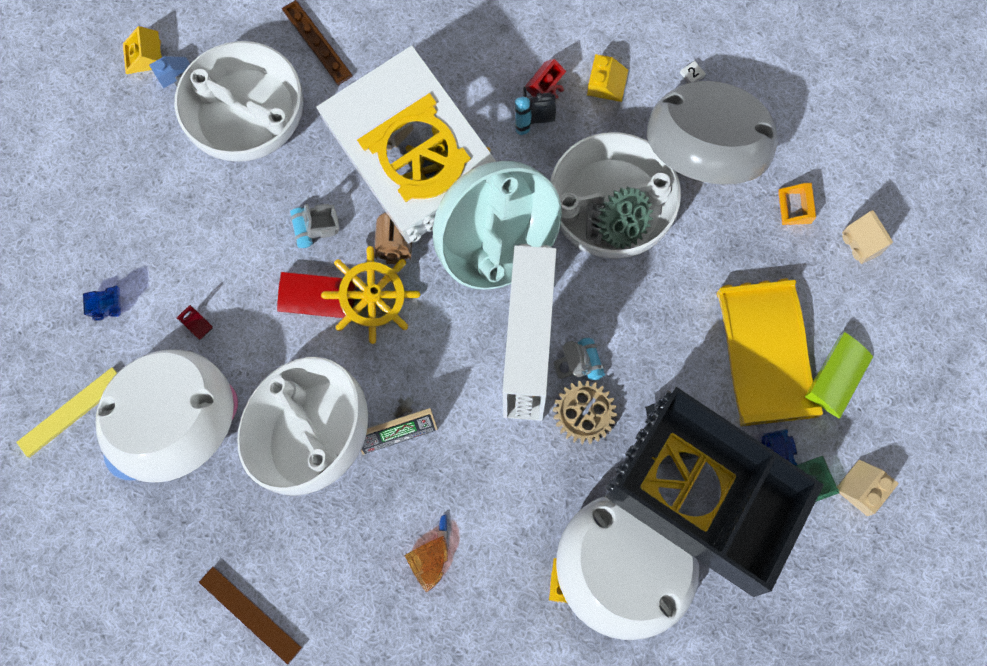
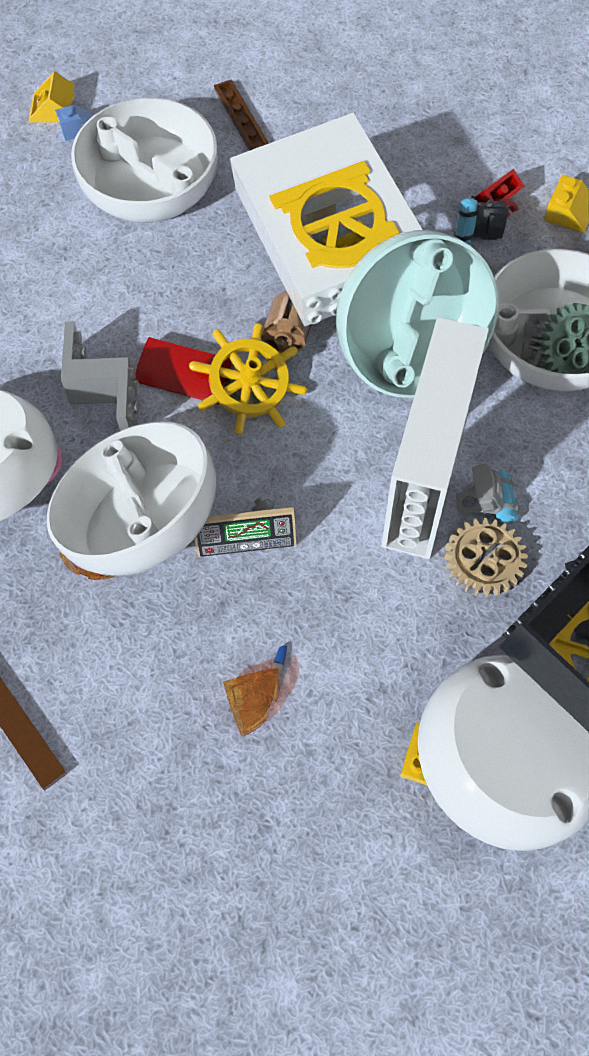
camera: 10 degrees right, 10 degrees down
dark red bracket [177,305,213,340] -> none
light grey piece [290,204,339,248] -> none
none -> light grey bracket [61,321,139,431]

